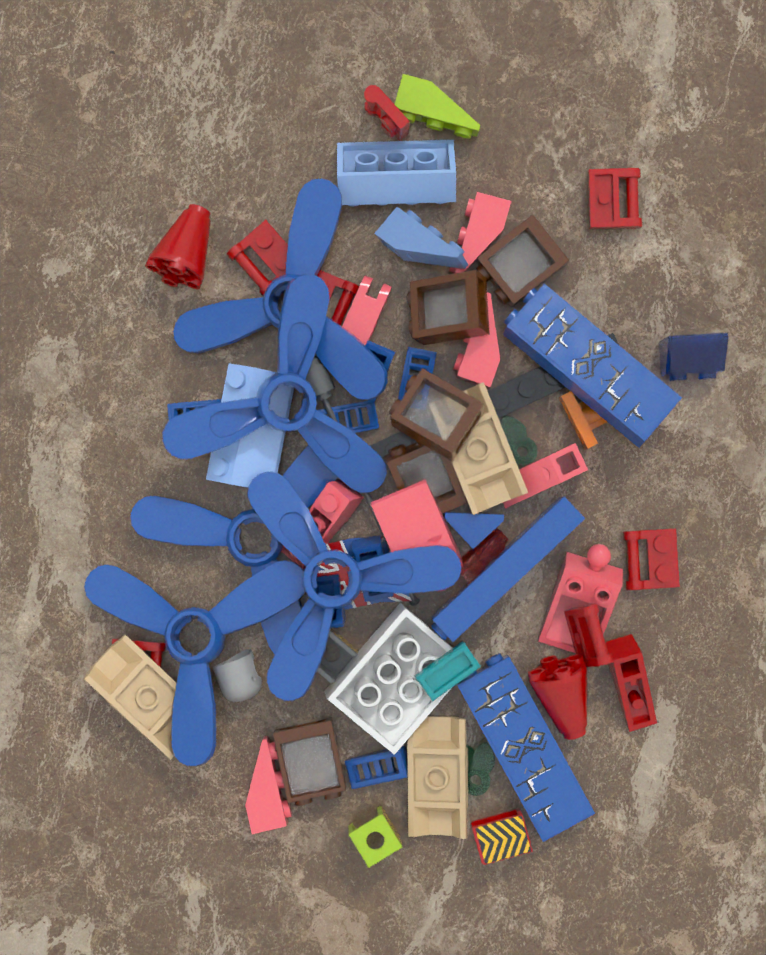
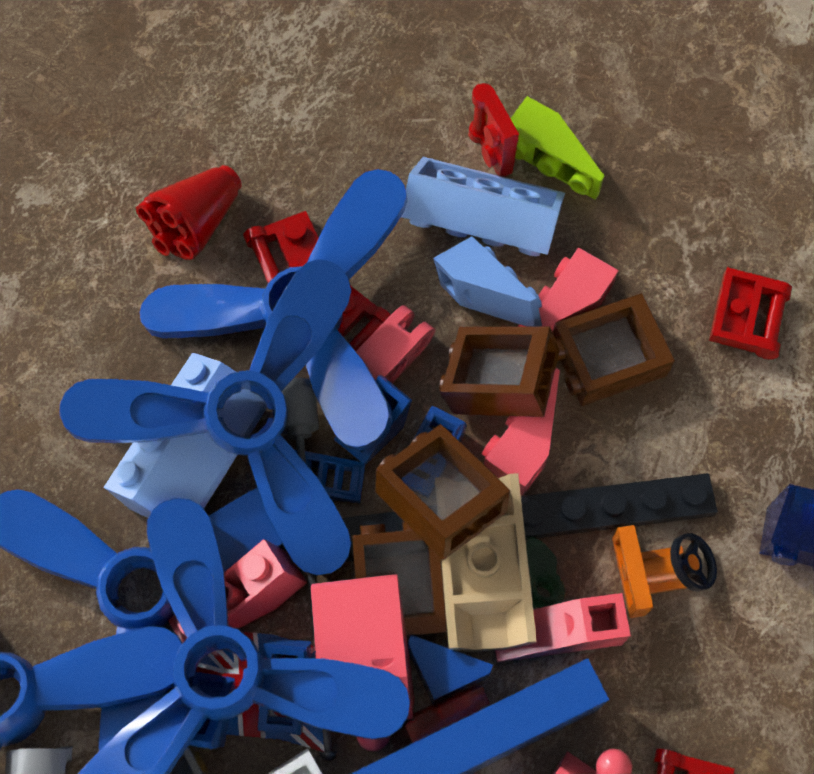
camera: 15 degrees right, 20 degrees down
brick [503,284,682,448] -> none

